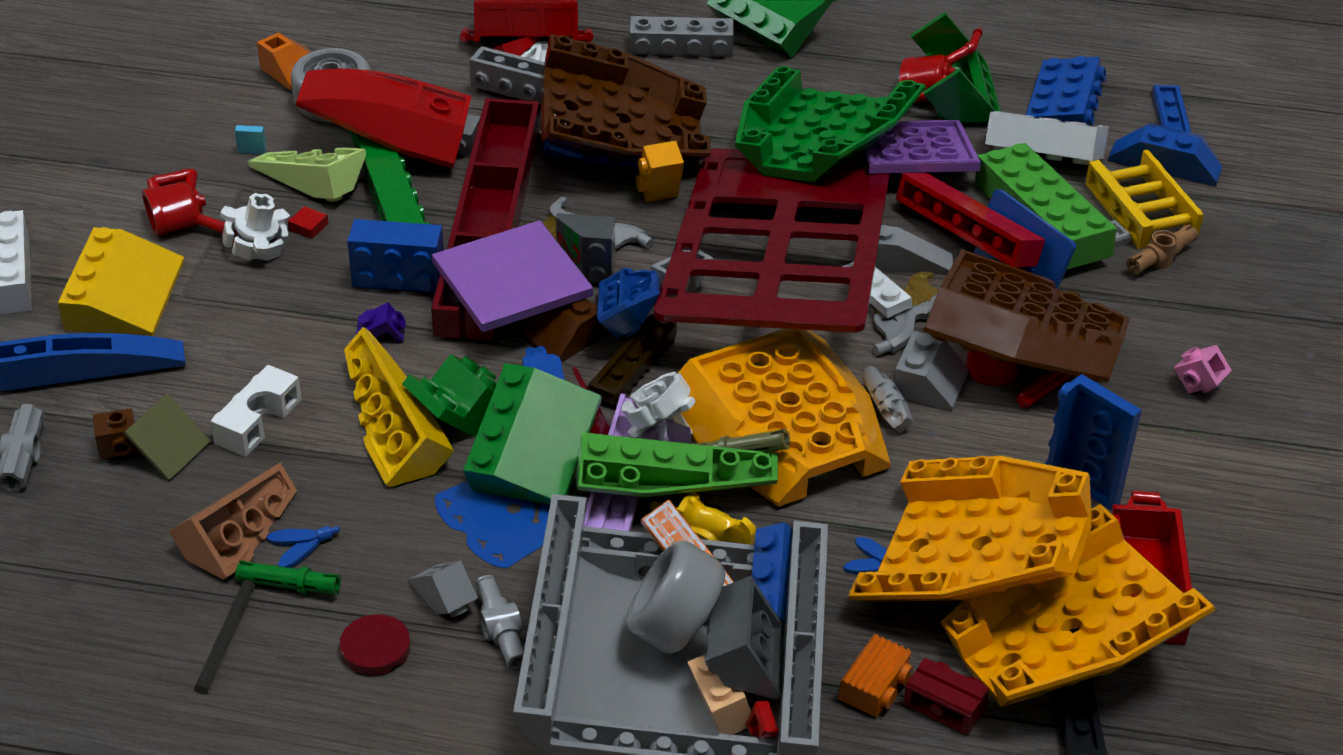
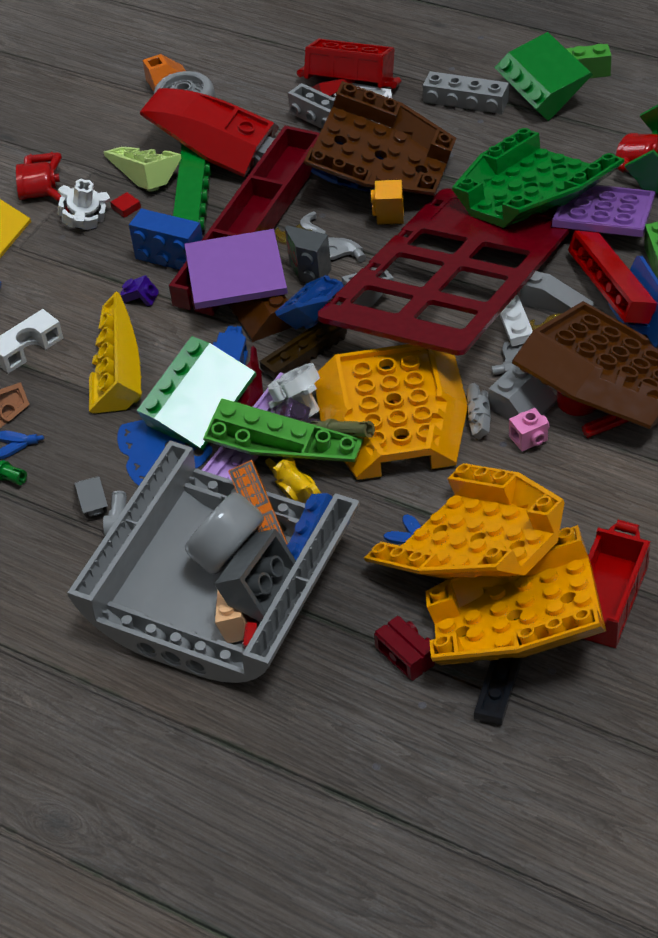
camera: 25 degrees right, 5 degrees up
medium azure tile [235,125,267,154] -> none
dark red tile [340,614,411,676] -> none
green bracket [402,354,497,437] -> none
orange brick [838,634,914,718] -> none
blue bracket [1045,374,1142,511] -> none
none -> bright pink brick [509,408,550,451]

